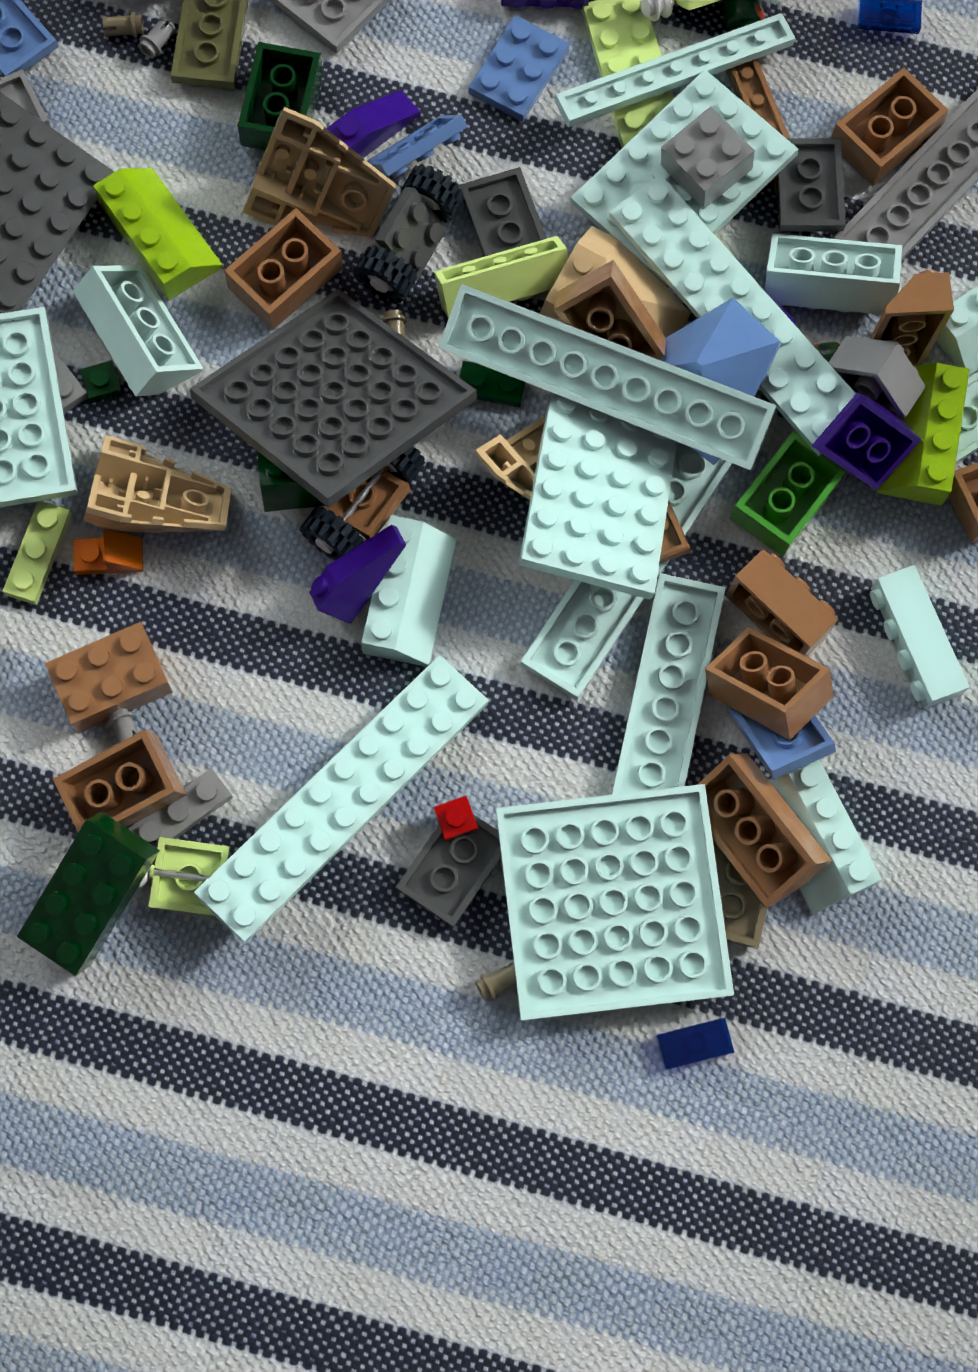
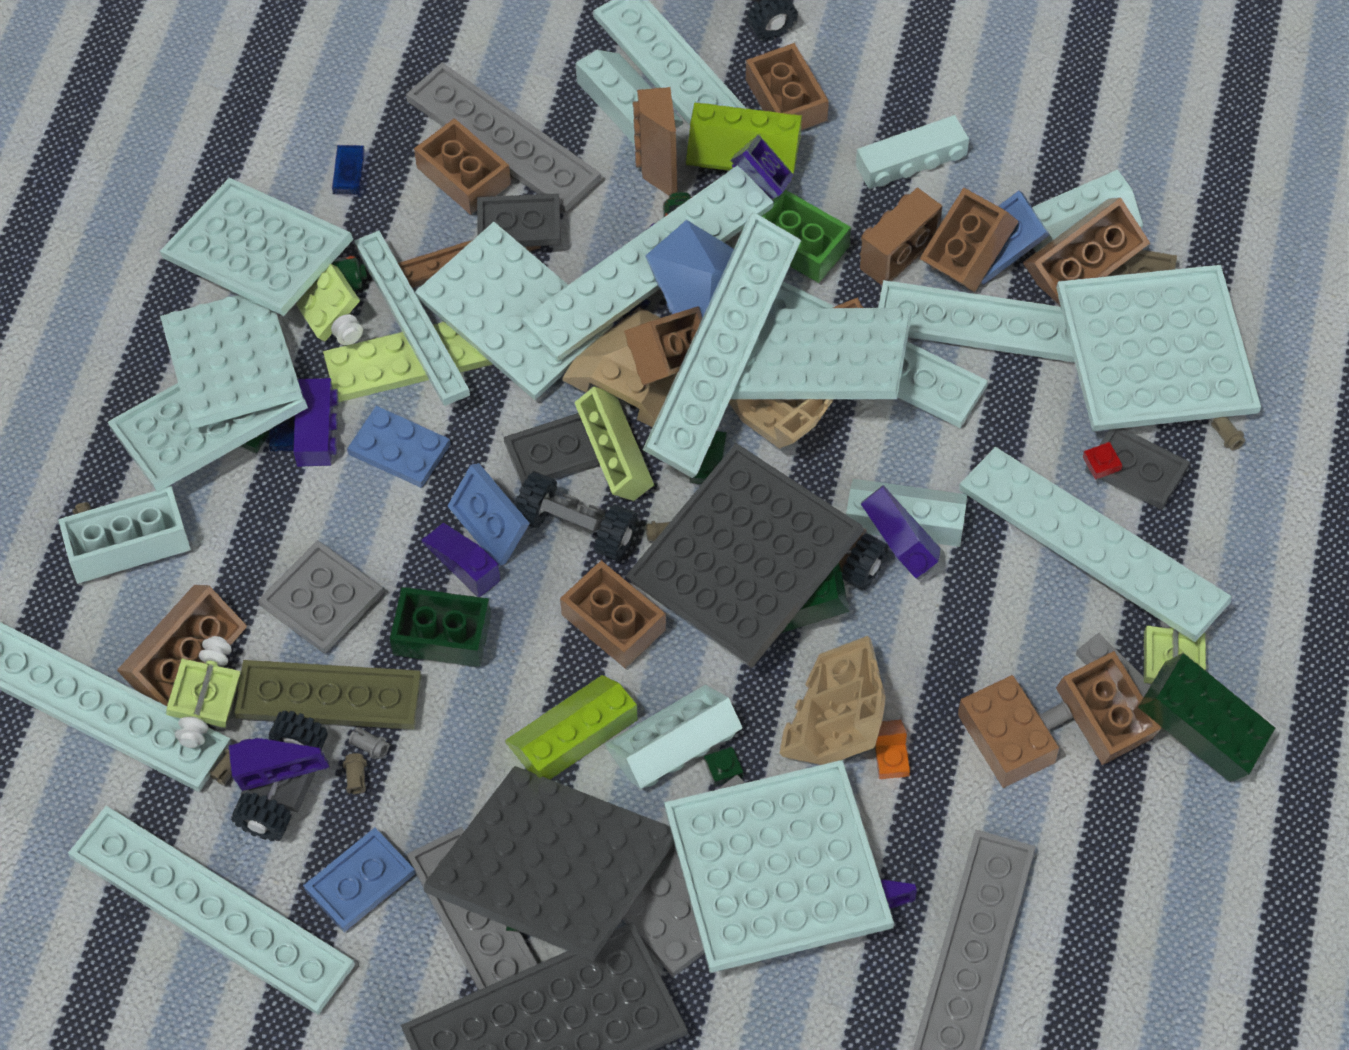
camera: 85 degrees left, 15 degrees down
yellowish green plate [2,501,72,605] -> none
tan wedge [242,107,396,237] -> none
clear blue plate [656,1018,734,1070] -> none
light grey brick [661,106,755,209] -> none
light aqua slope [765,233,902,316] -> none
light grey brick [828,336,926,417] -> none

